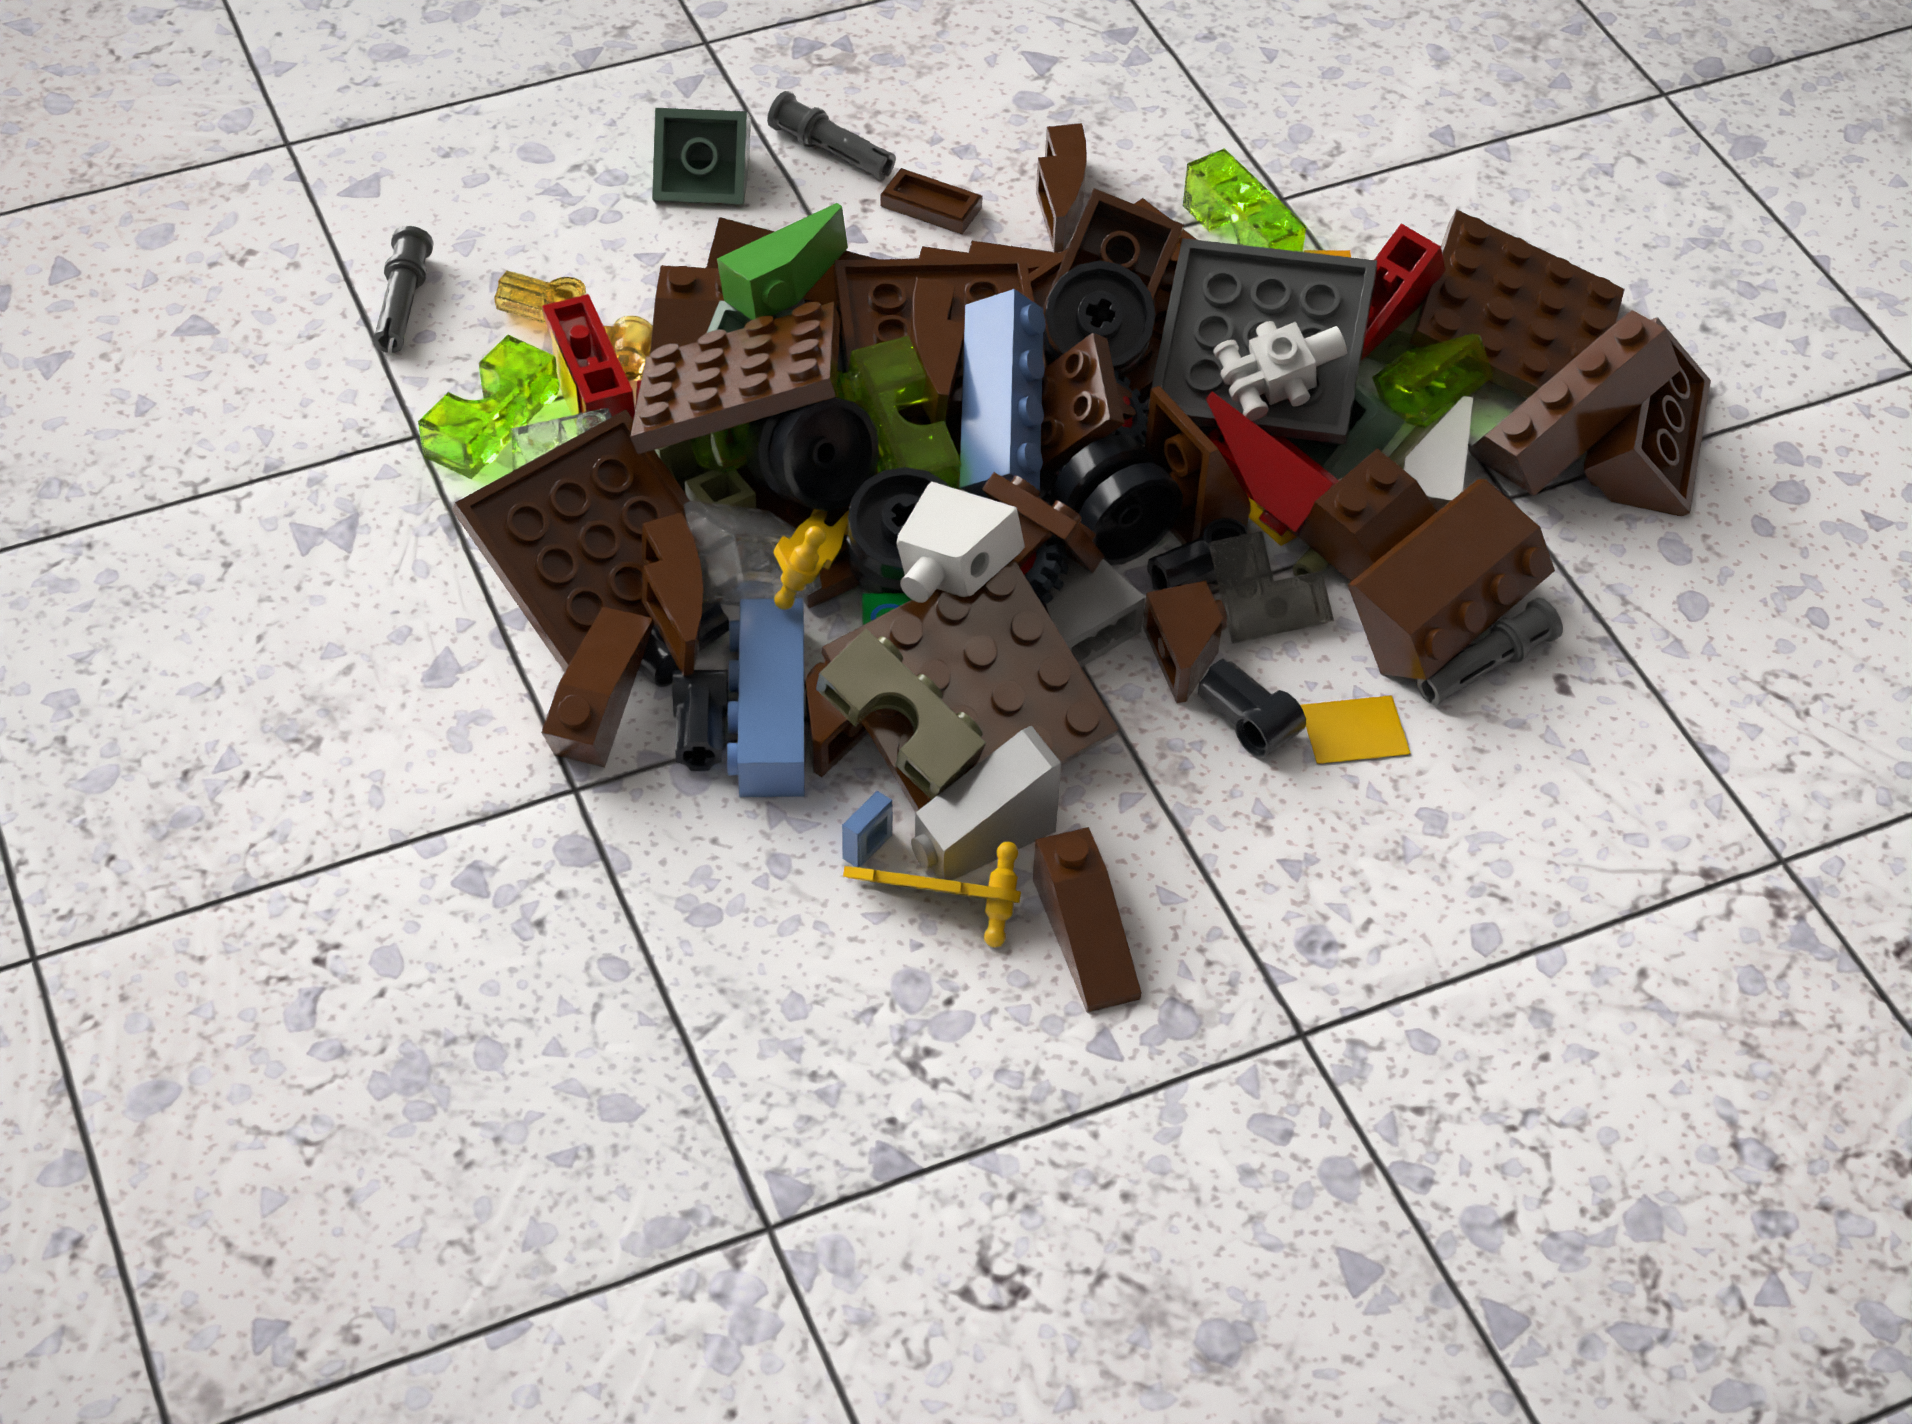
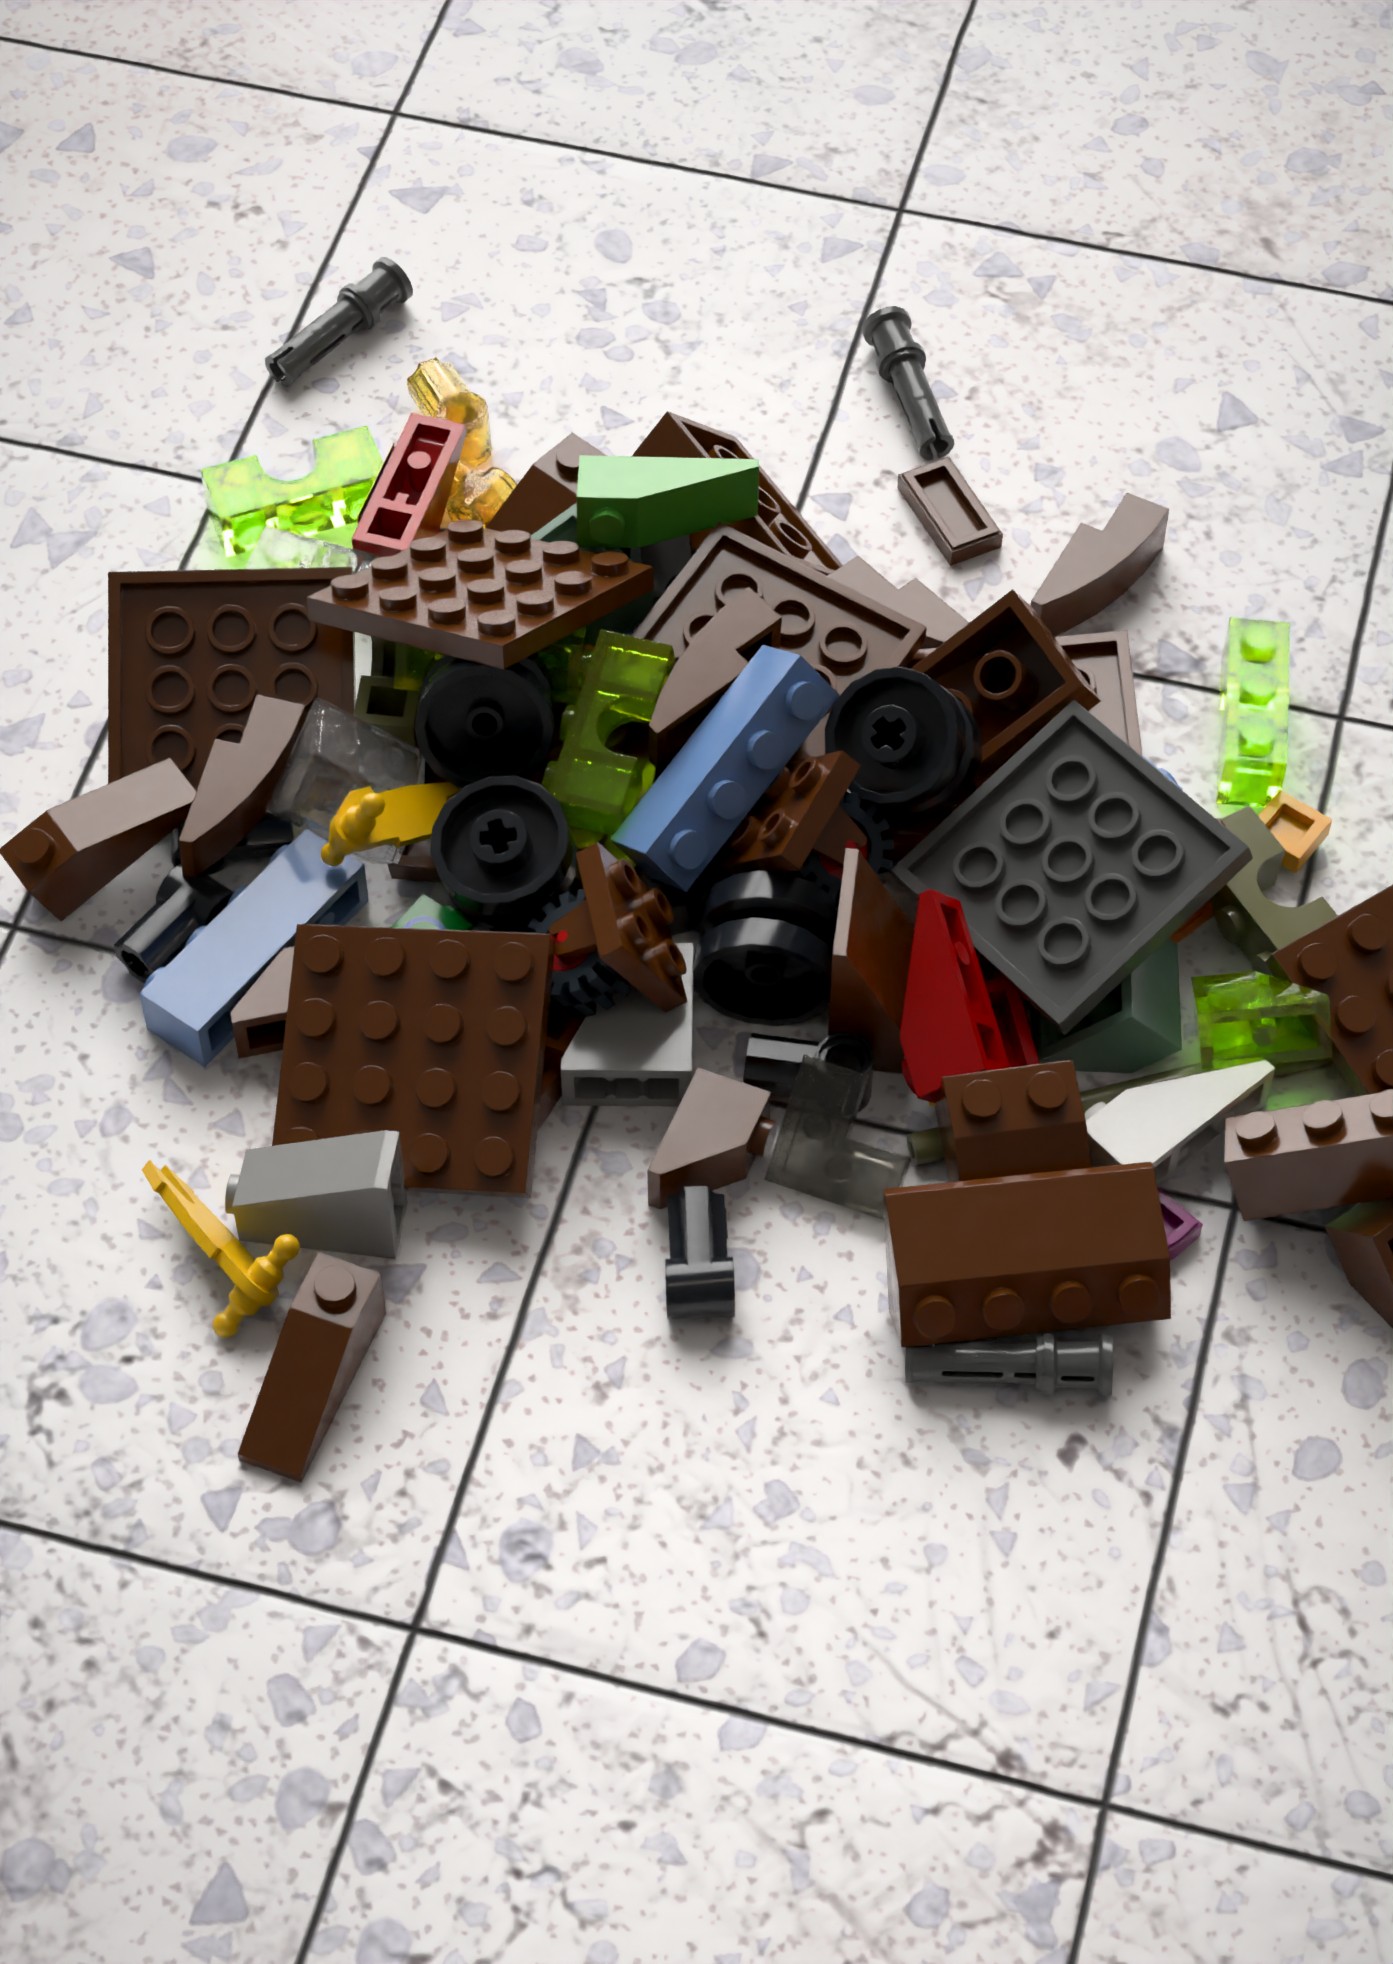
camera: 40 degrees right, 5 degrees up
sand green slope [652,108,751,205] -> none
olive arch [816,629,986,800] -> none
medium blue tile [842,791,893,867] -> none
white torso [897,482,1025,603] -> none
white piece [1213,321,1347,421] -> none
yellow sticker [1300,695,1411,764] -> none
red slope [1361,223,1446,361] -> none

